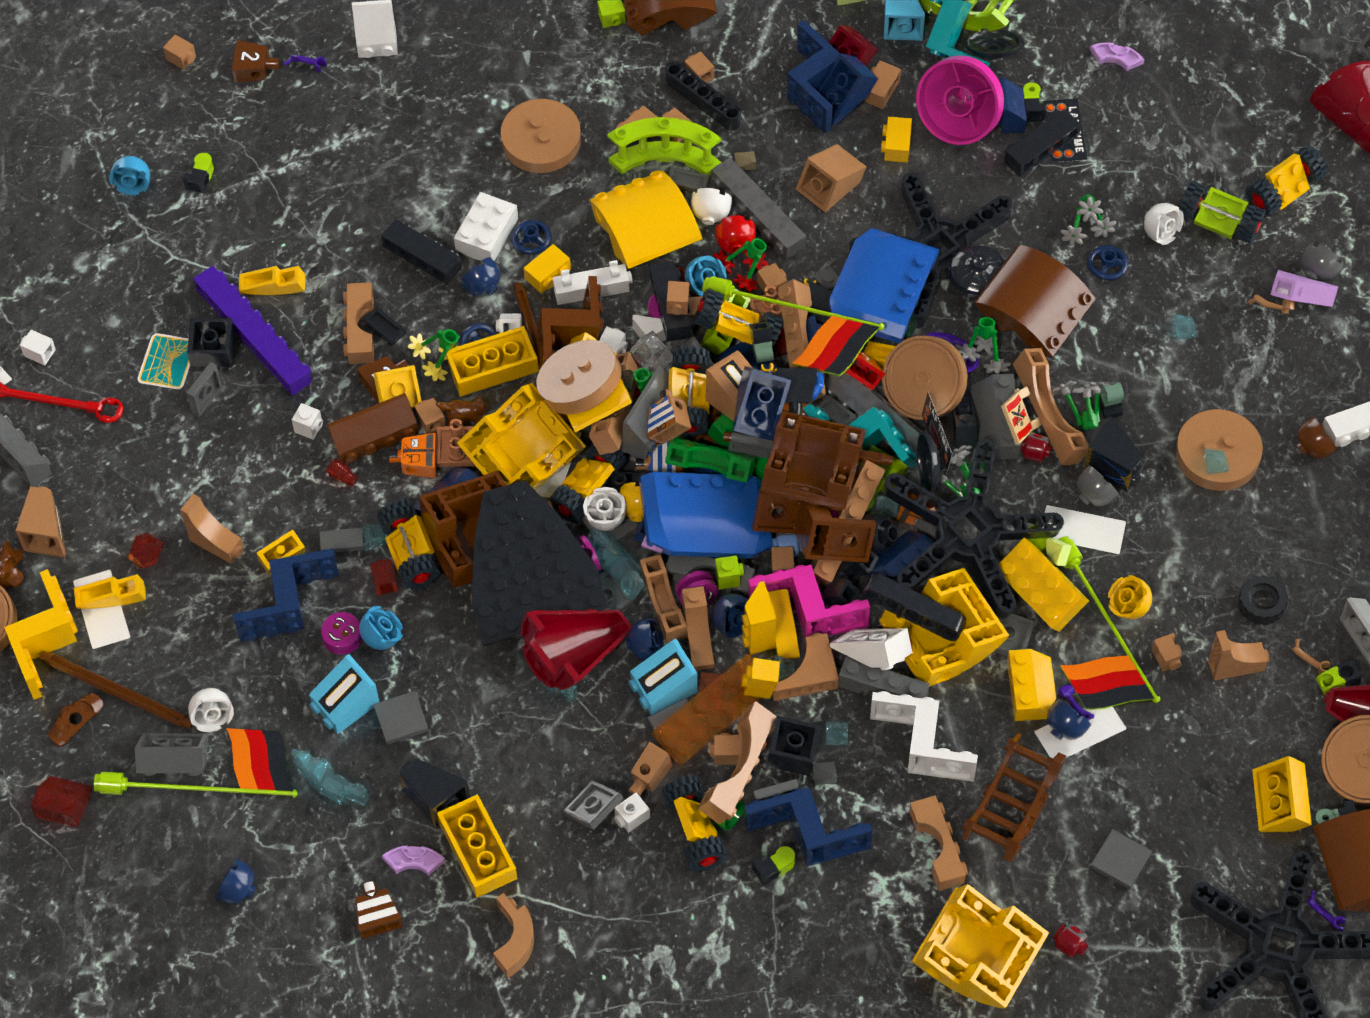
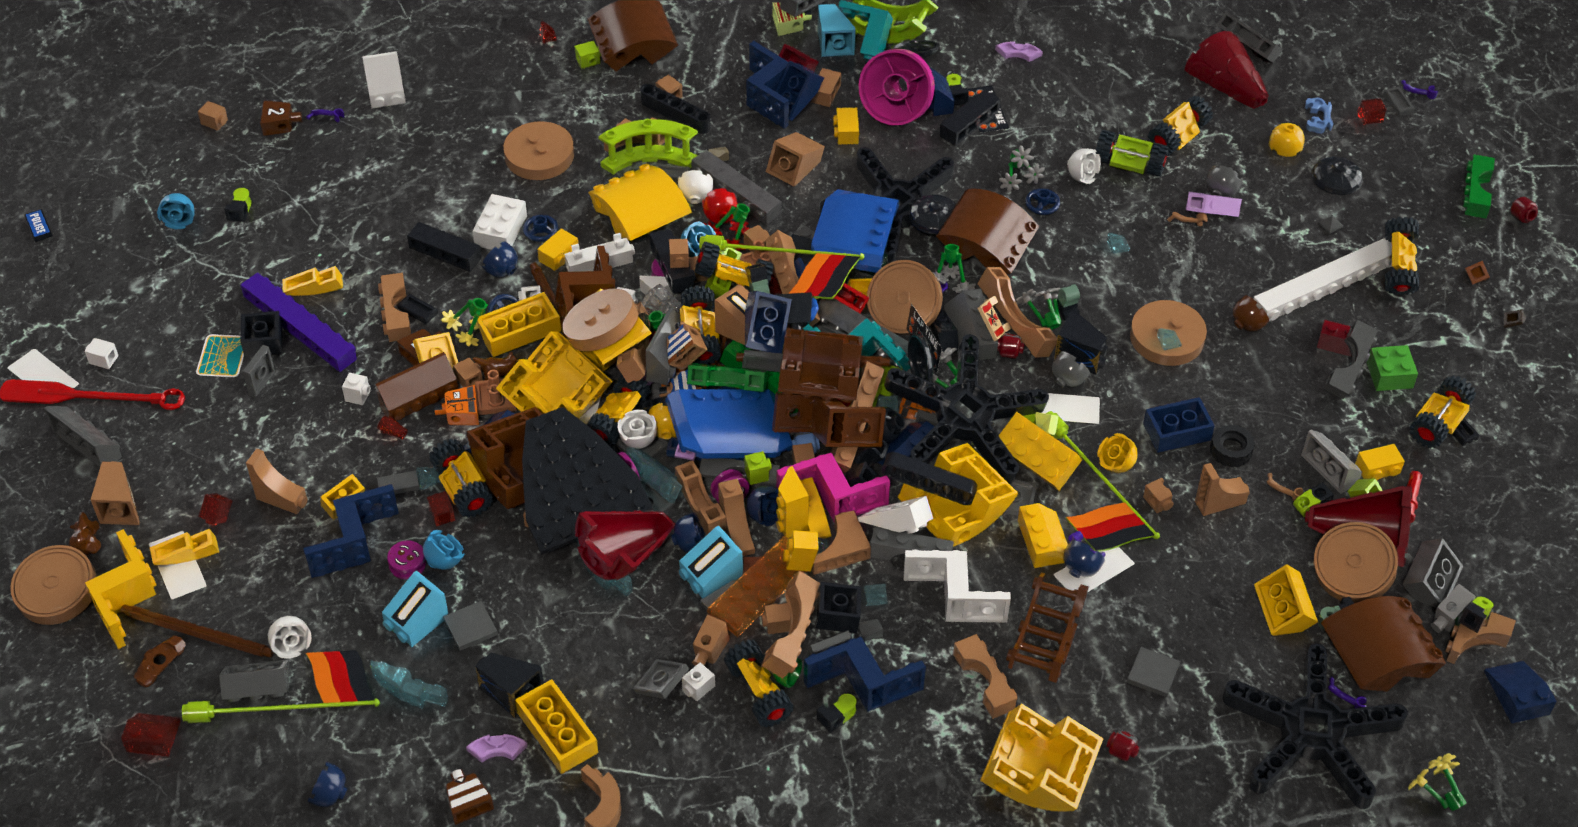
camera: 10 degrees left, 10 degrees down
none -> dark blue brick [1143,397,1215,453]

